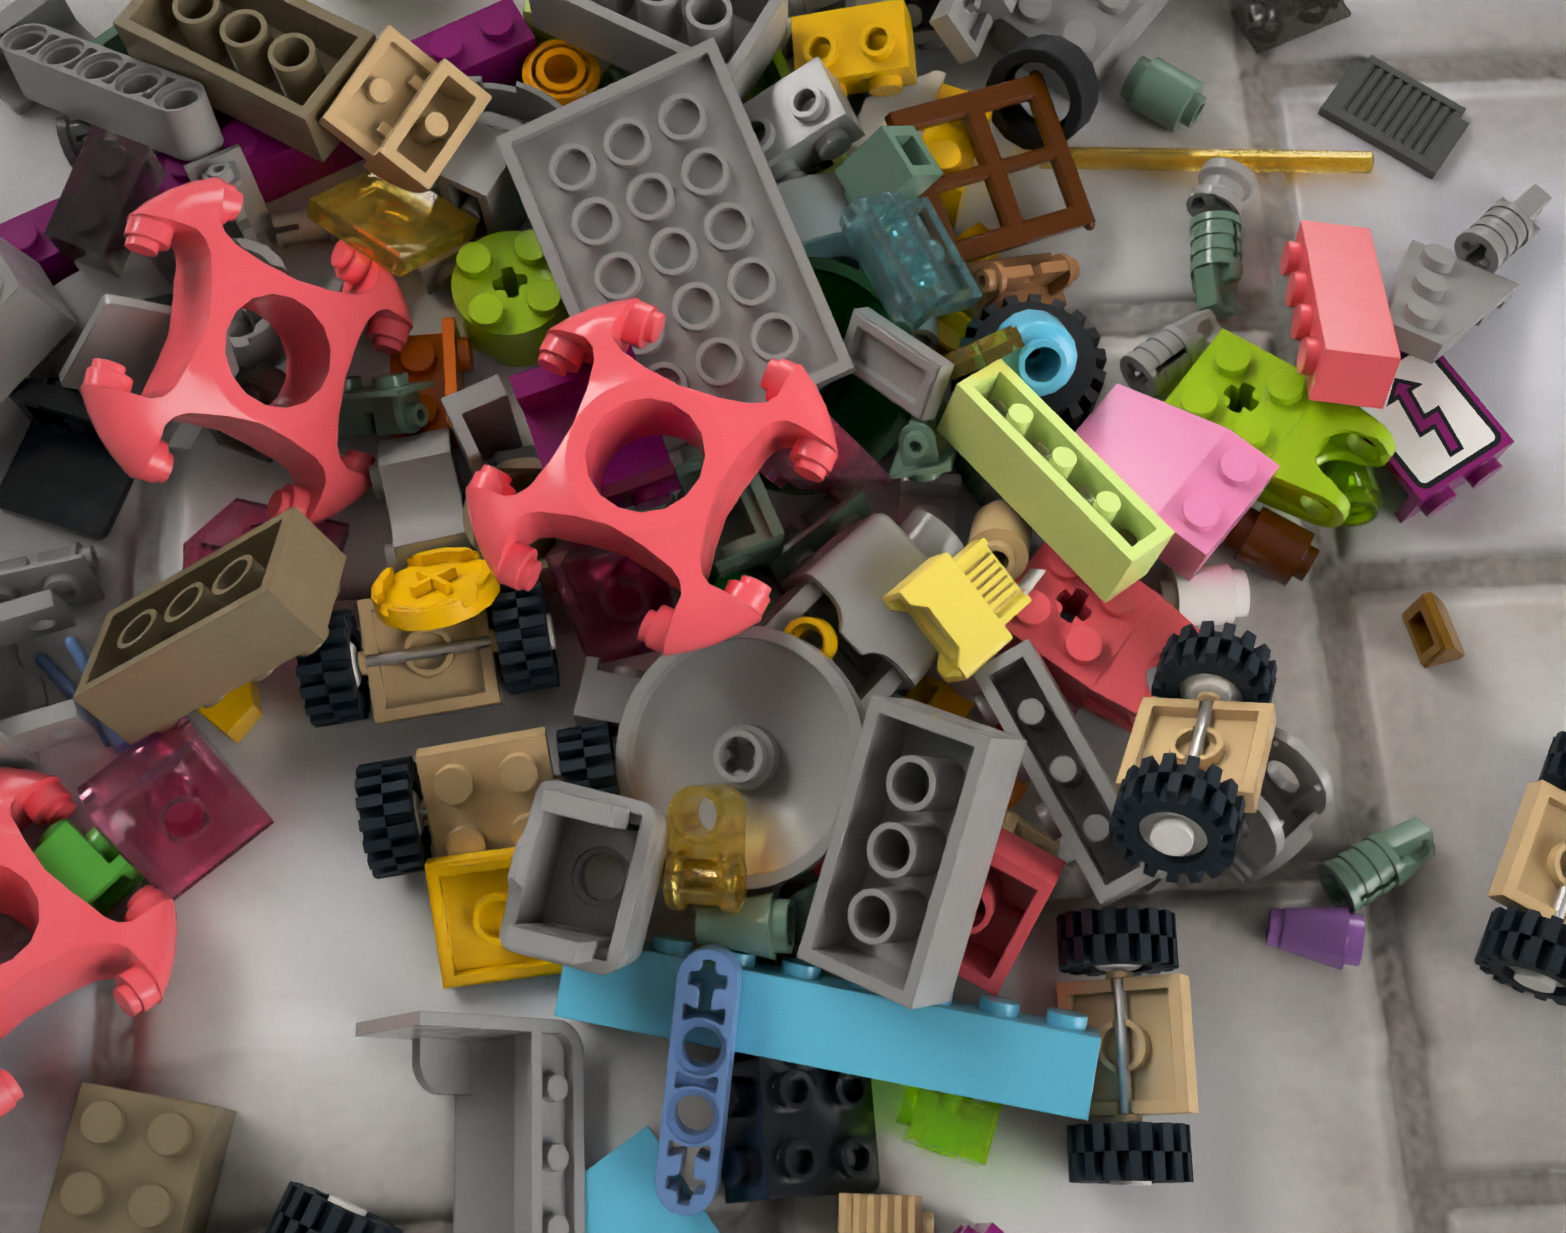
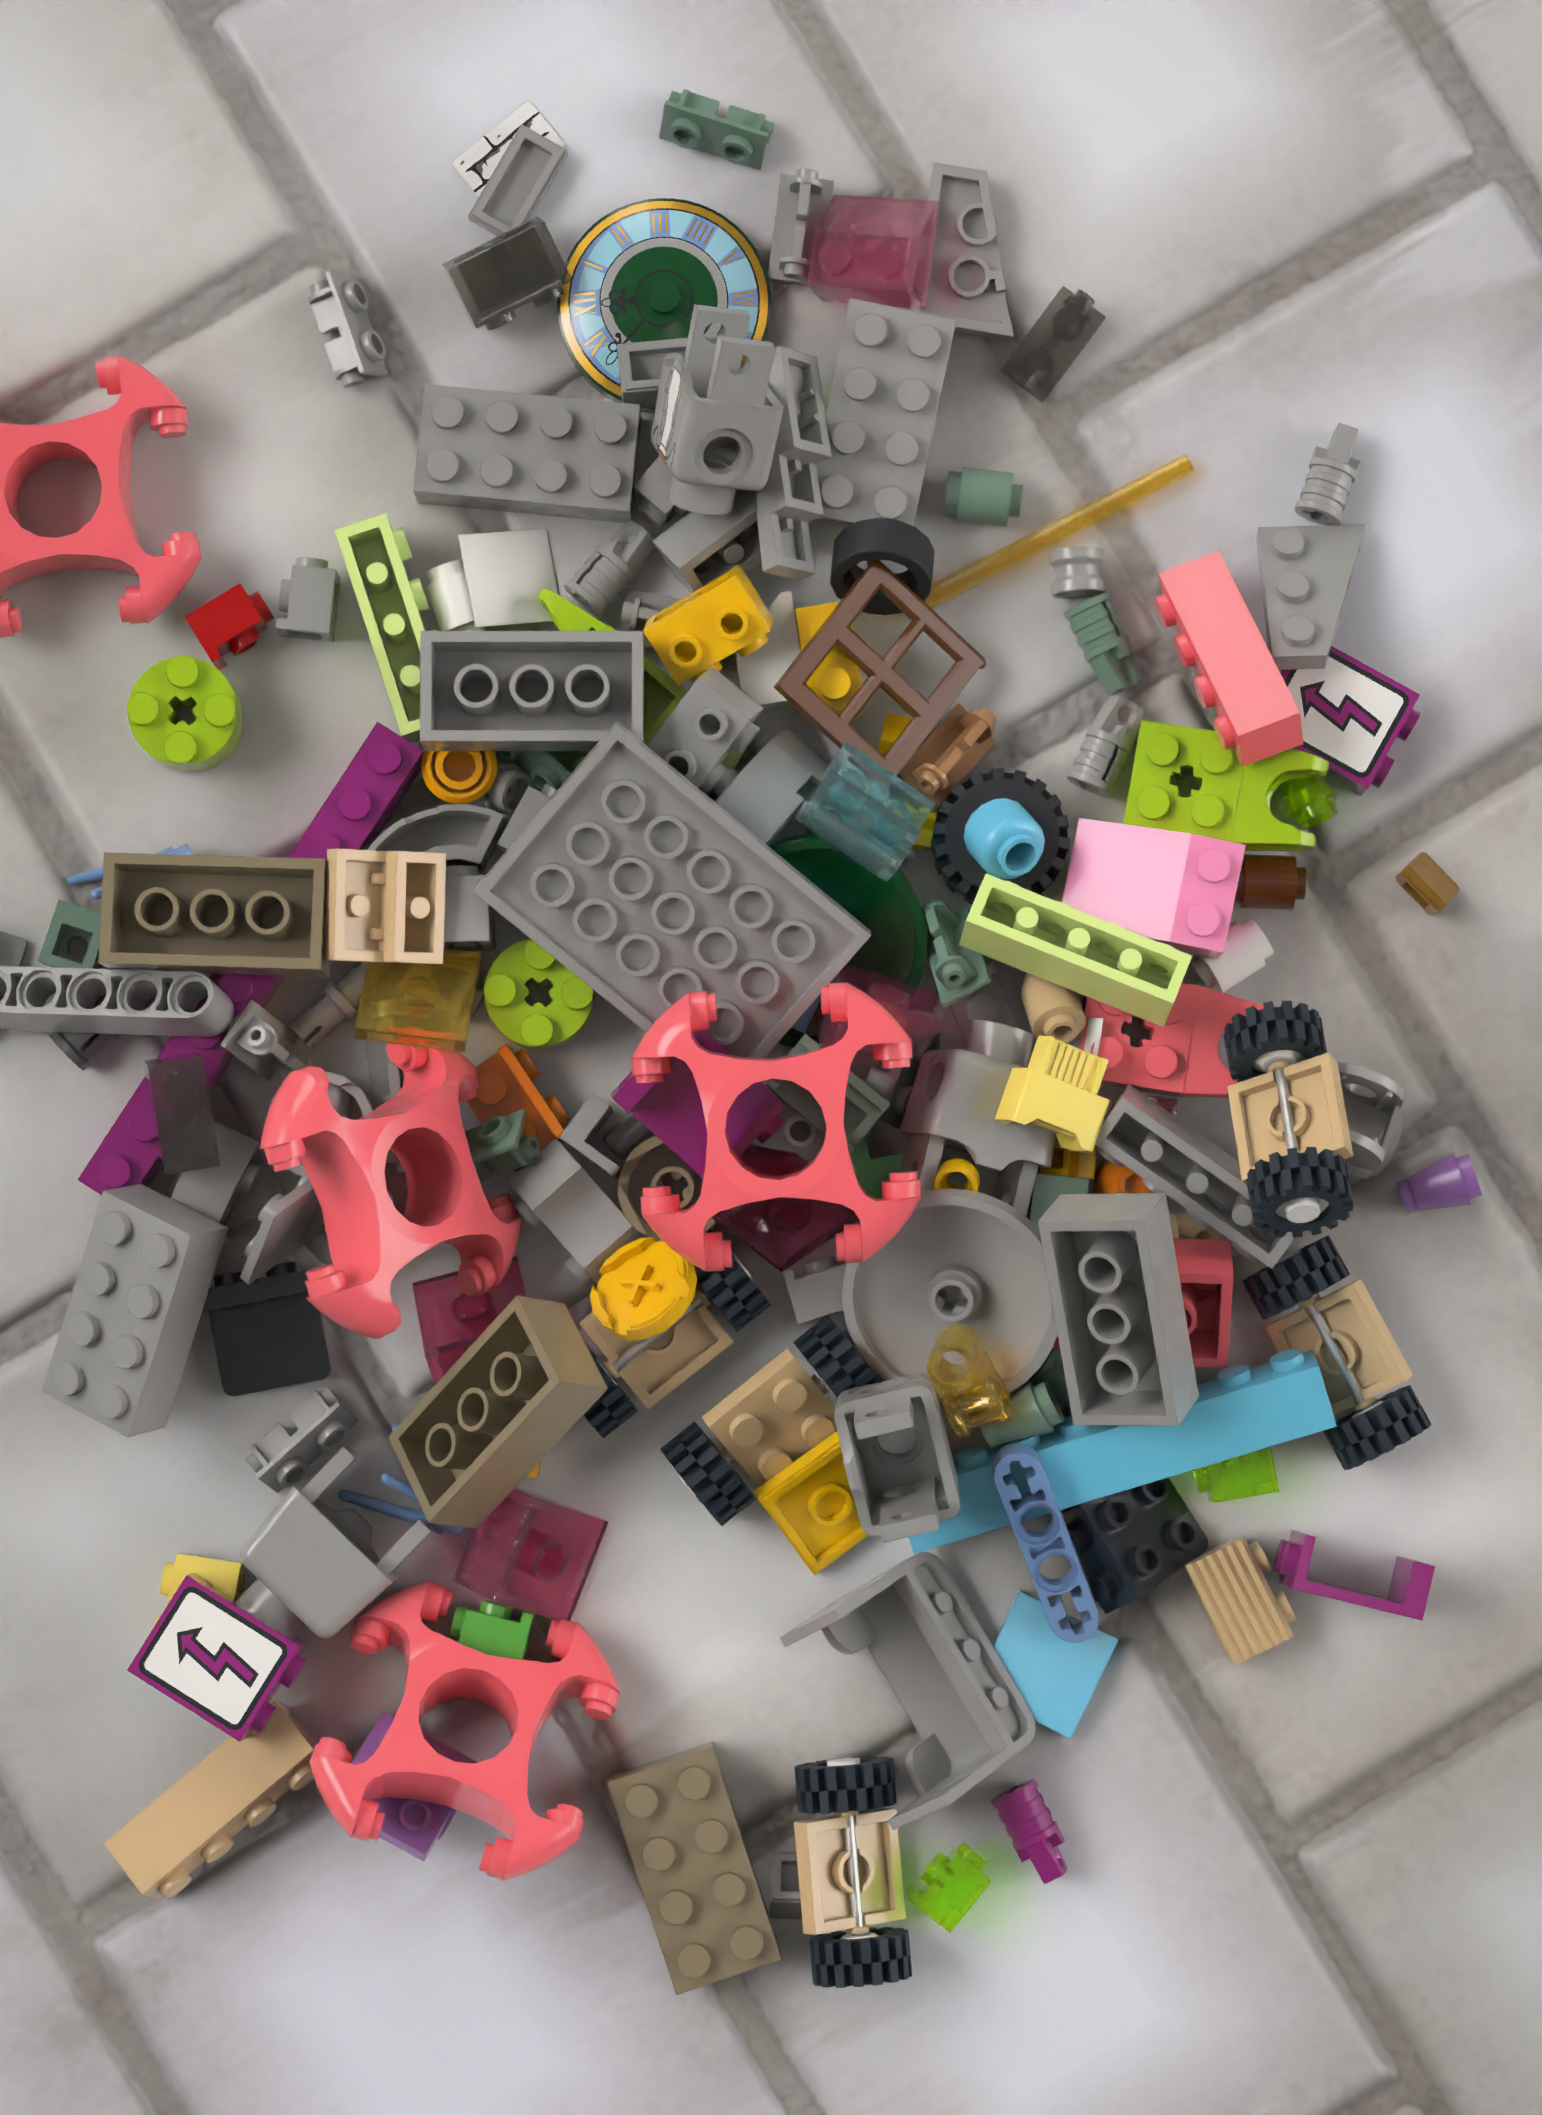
camera: 30 degrees left, 15 degrees up
sand green brick [834,126,943,220] -> none
light grey tile [844,307,955,422] -> none
clear yellow tile [942,325,1025,381] -> none
sand green hinge [1317,817,1435,913] -> none
dark grey window [1318,55,1470,179] -> none

